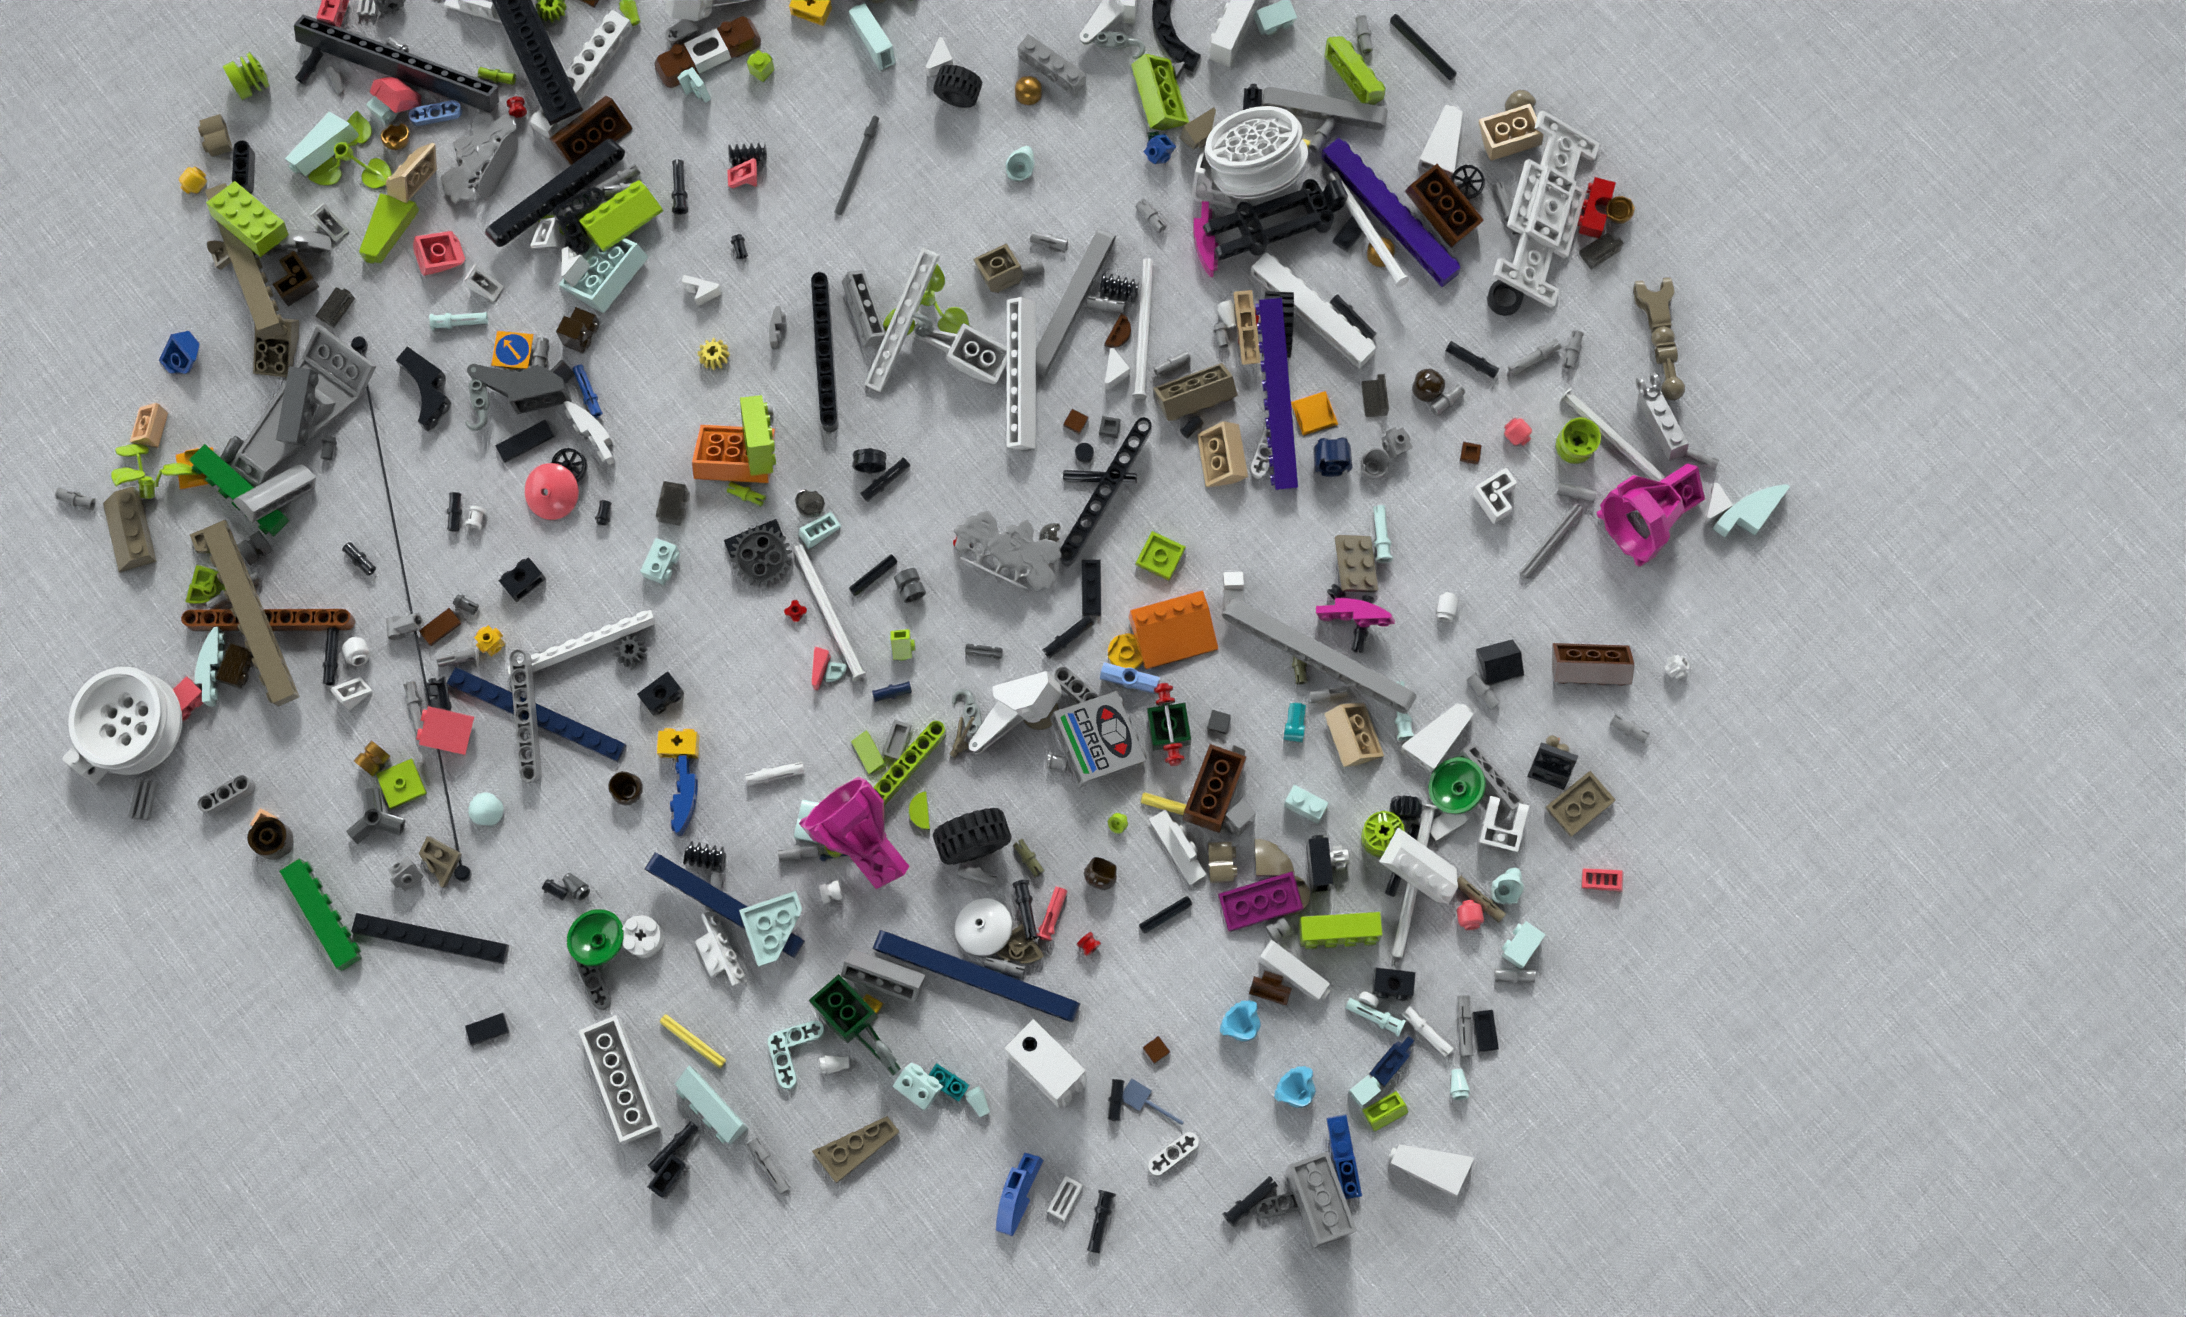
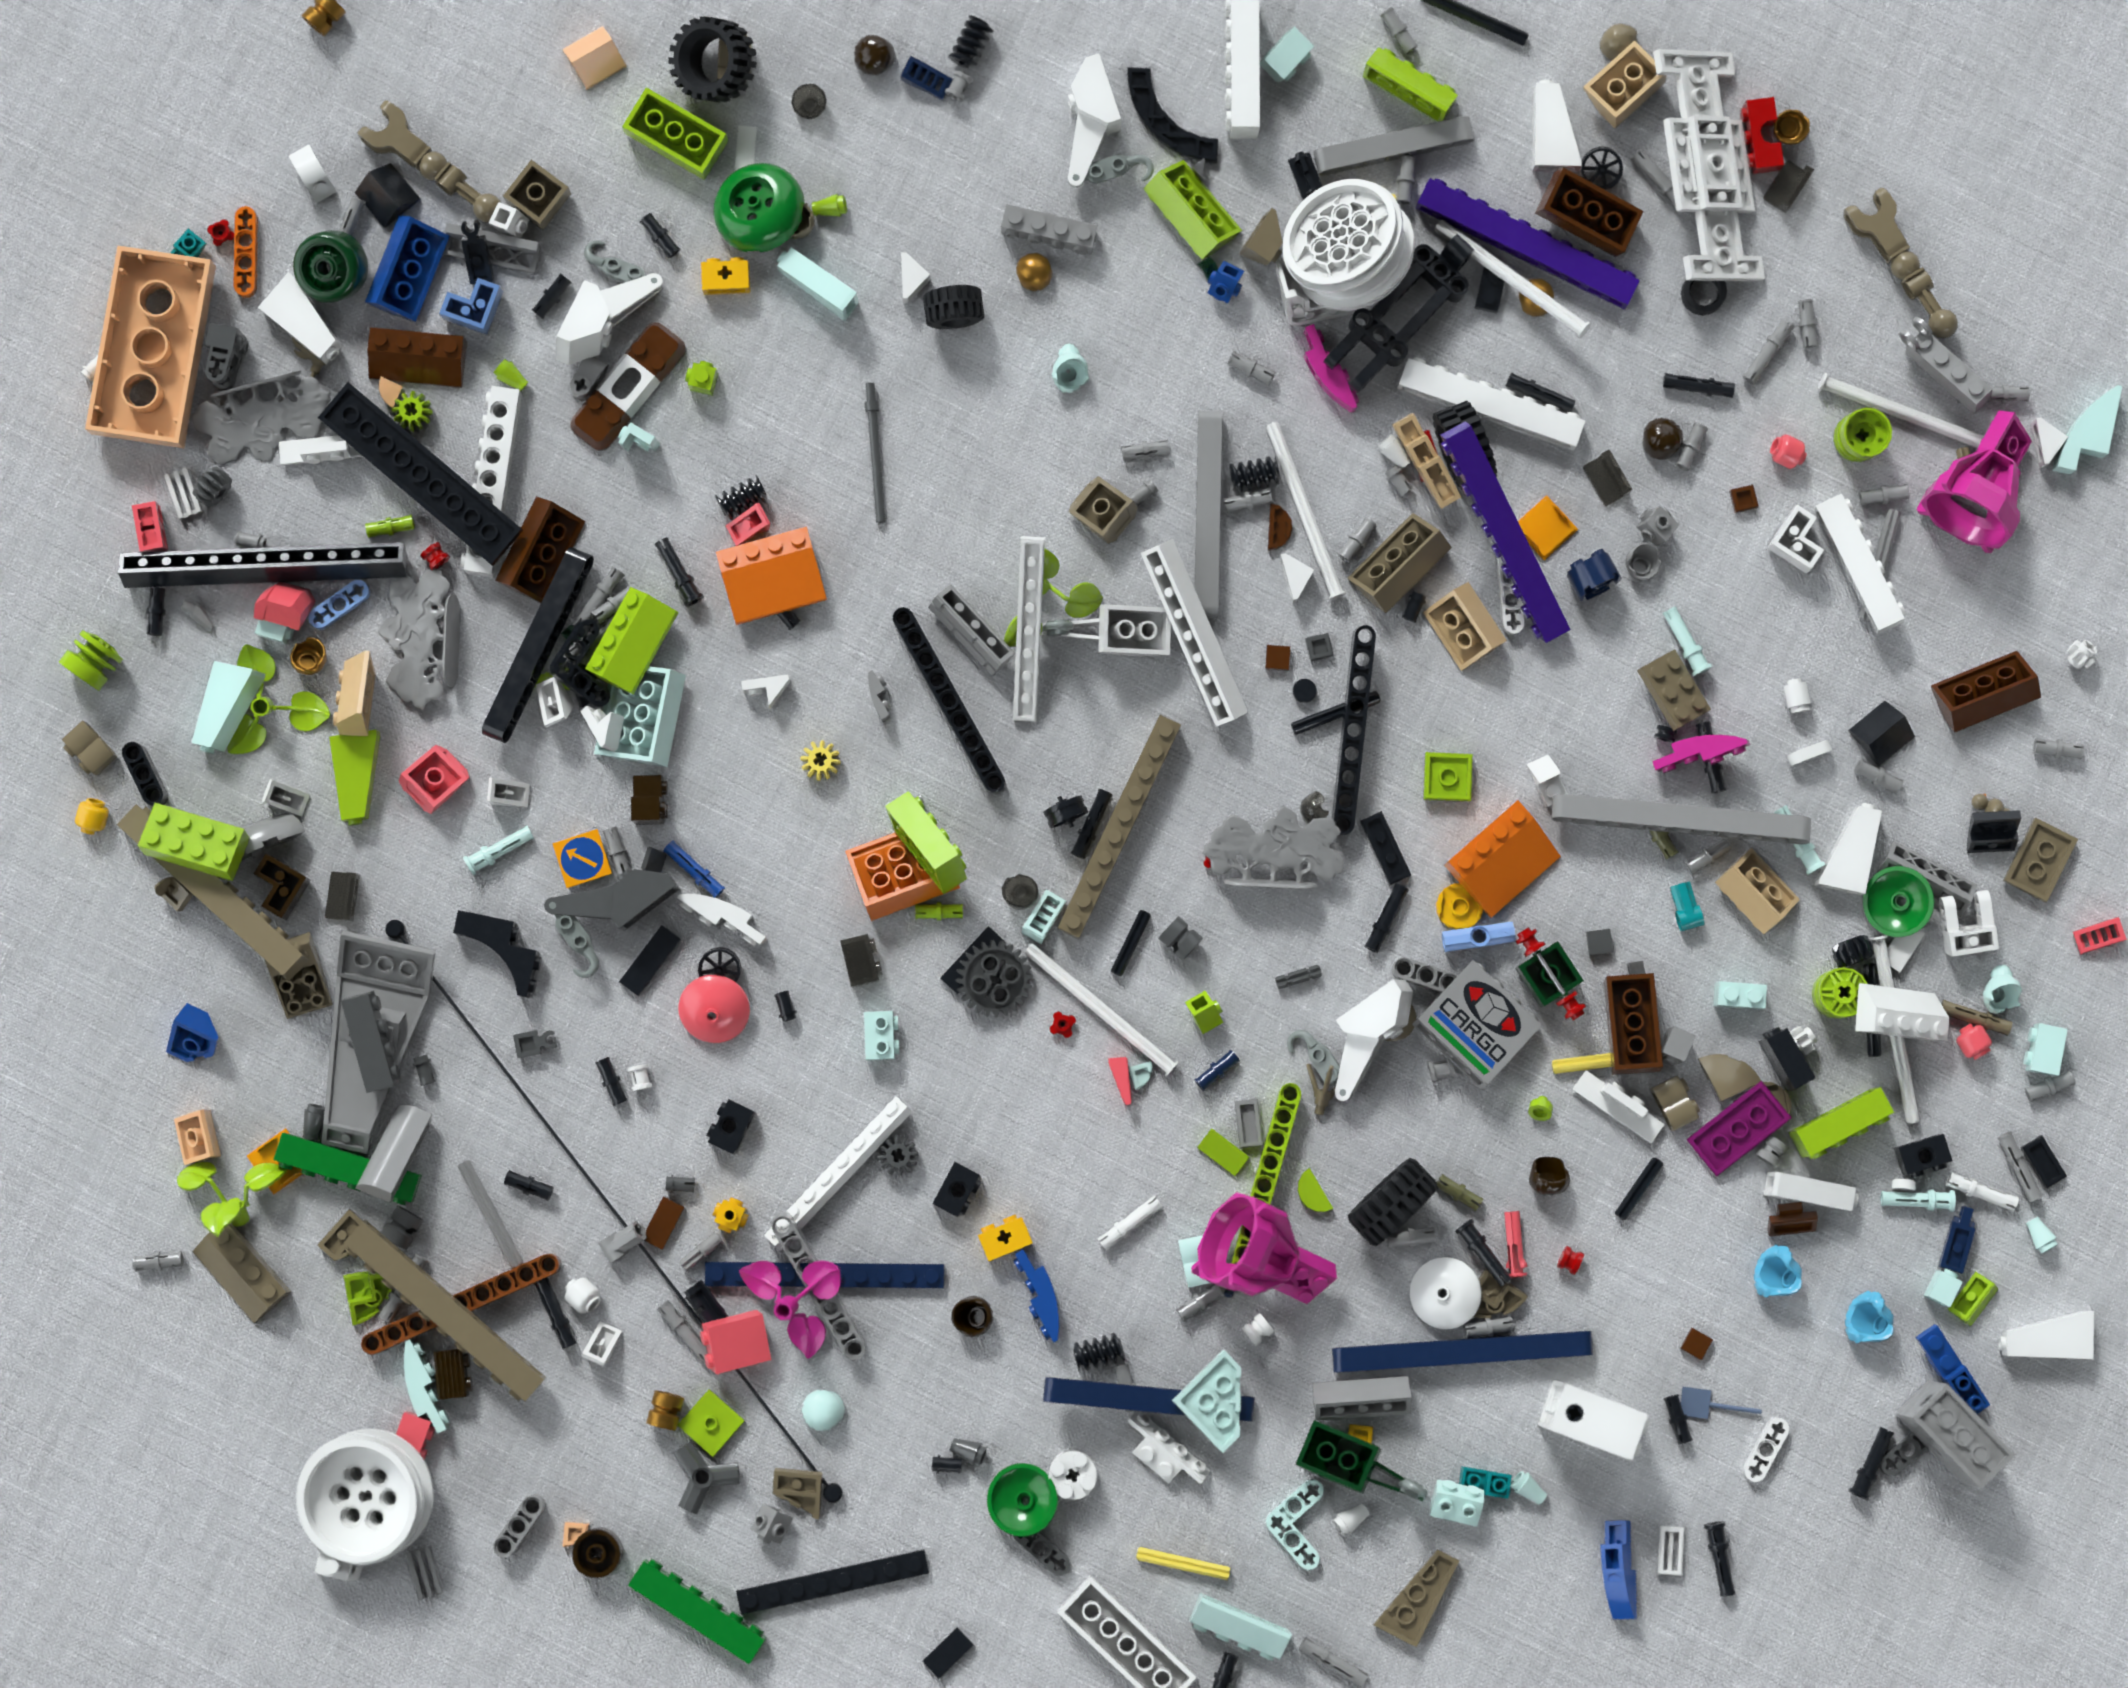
camera: 30 degrees left, 10 degrees up
none -> light grey axle [458,1160,523,1268]
none -> dark grey plate [513,1030,557,1059]
none -> orange slope [716,526,827,625]
none -> dark pink plant [739,1260,841,1359]
none -> dark tan brick [1058,715,1181,940]
none -> white beam [1787,739,1832,766]
none -> white brick [1815,494,1906,635]

